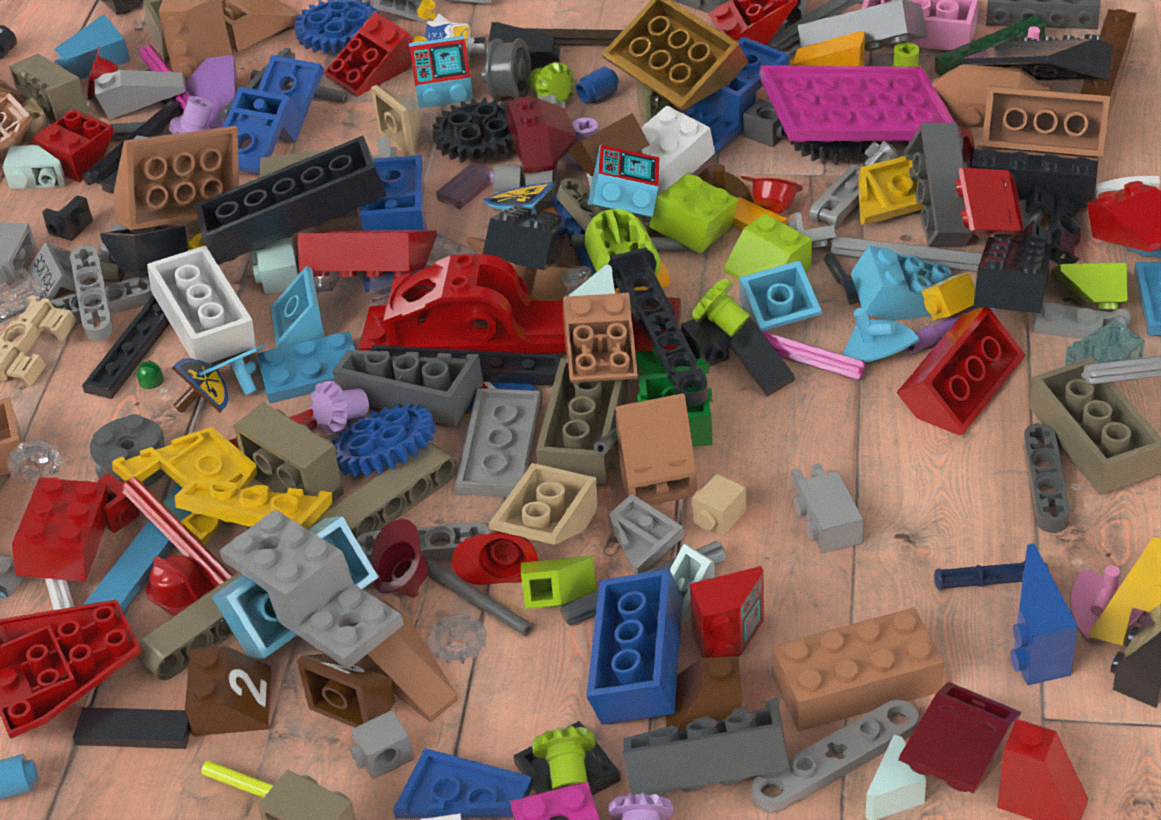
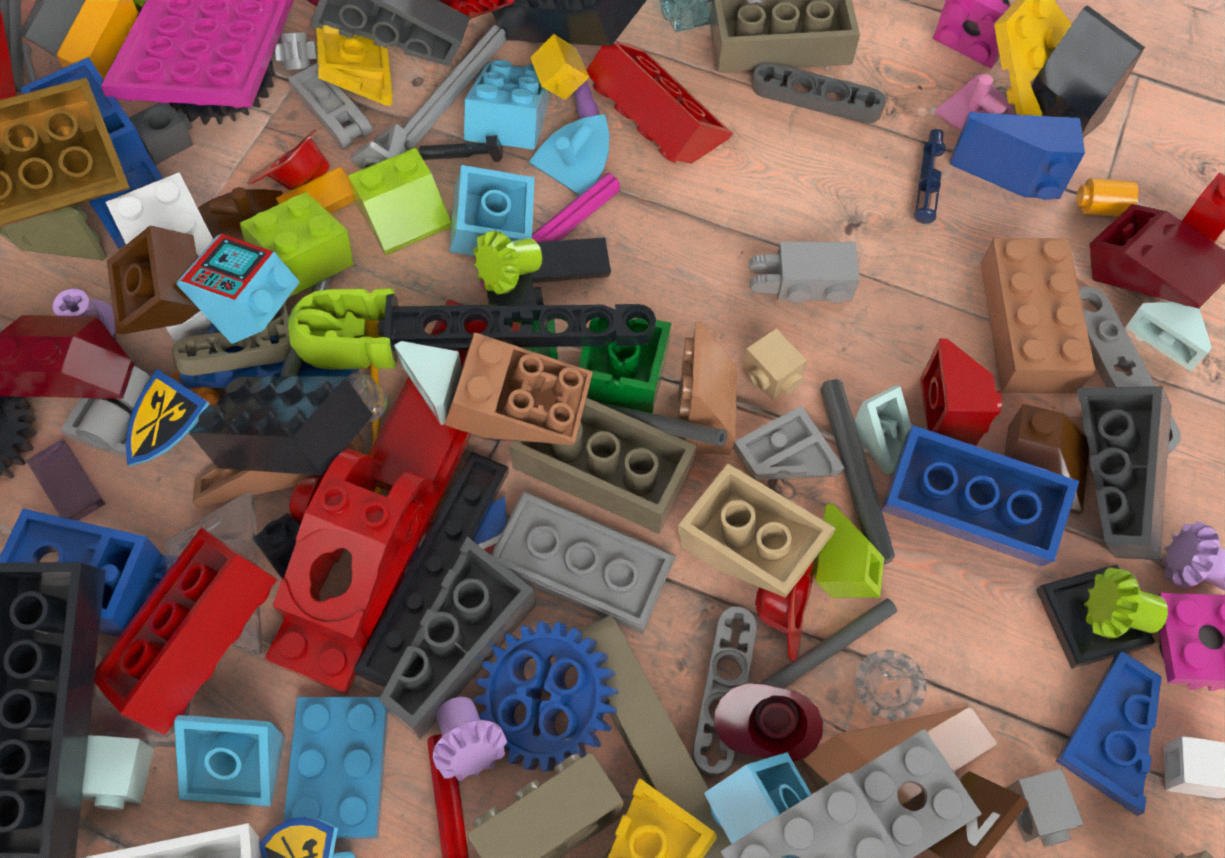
camera: 80 degrees left, 20 degrees up
none -> light orange brick [1076,178,1138,217]

